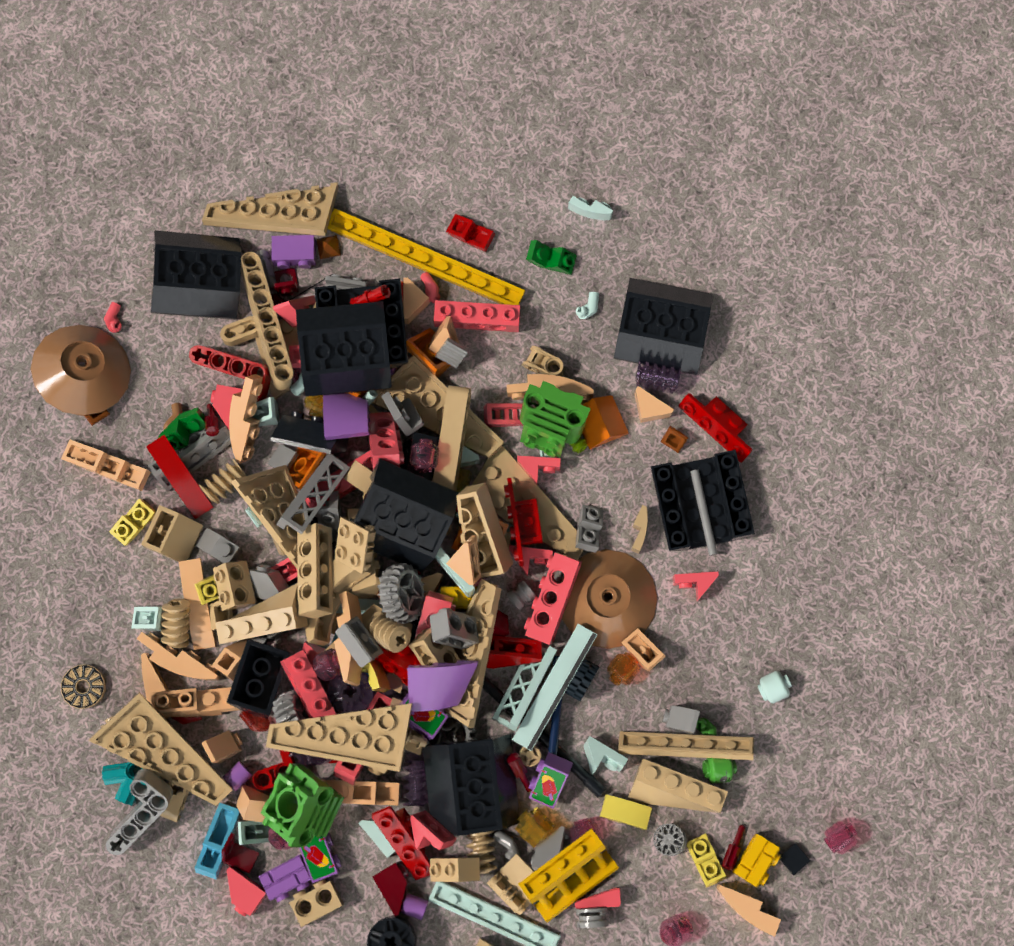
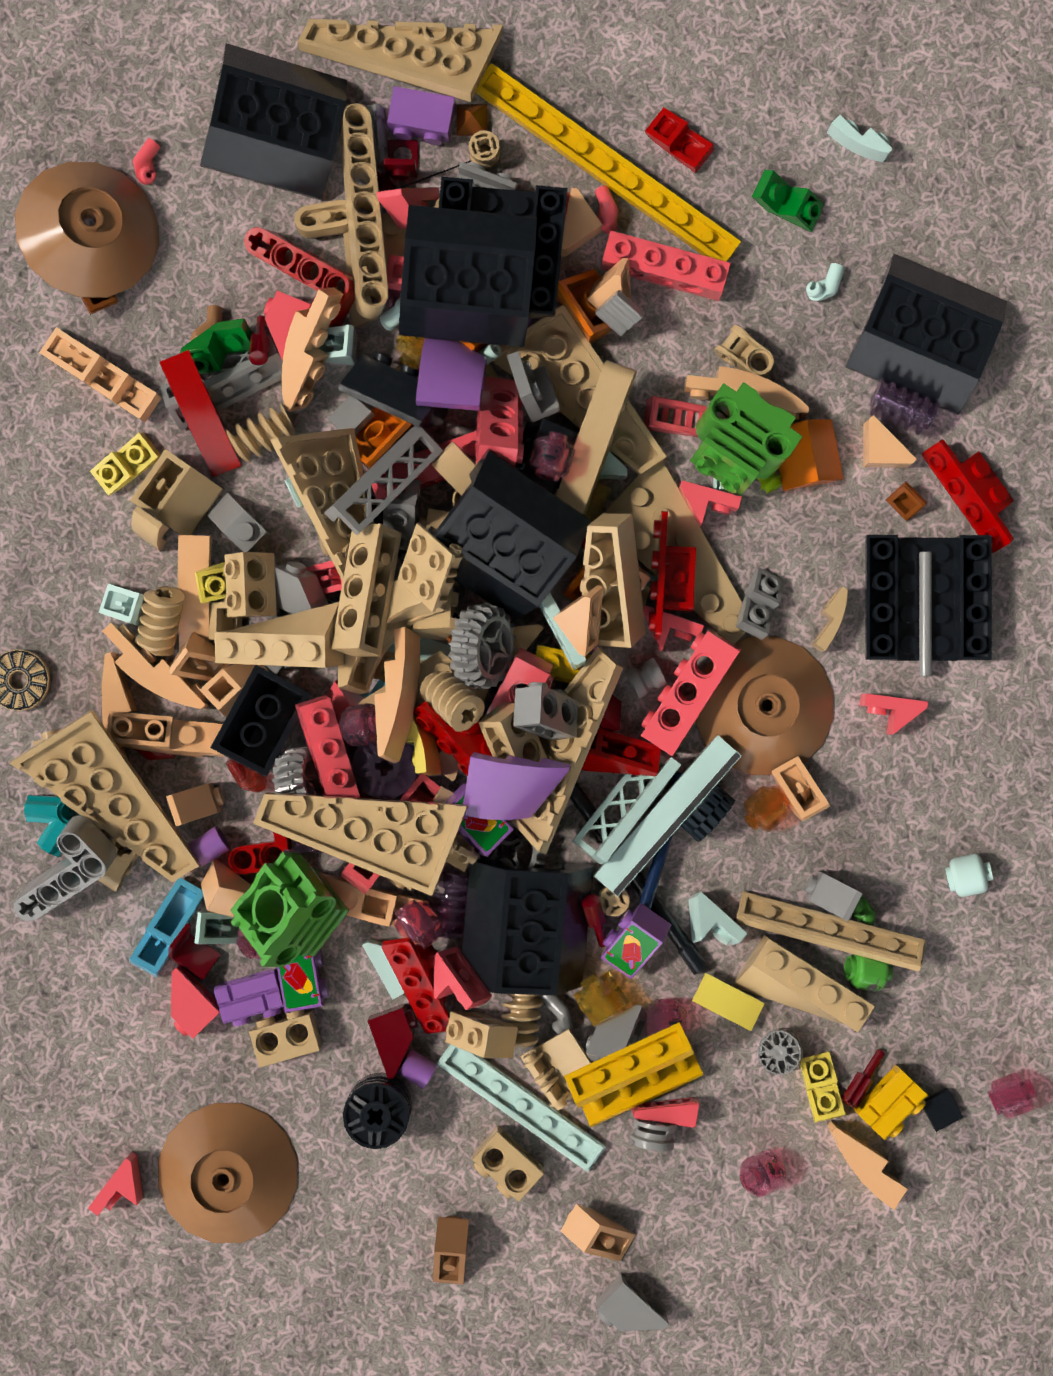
camera: 10 degrees right, 10 degrees up
light grey slope [335,616,383,668] -> none
red pin [350,285,391,304] -> none
none -> tan slope [131,506,169,551]
none -> light nougat slope [168,632,230,681]
none -> clear pink head [394,900,441,949]
none -> tan wheel [469,130,500,170]

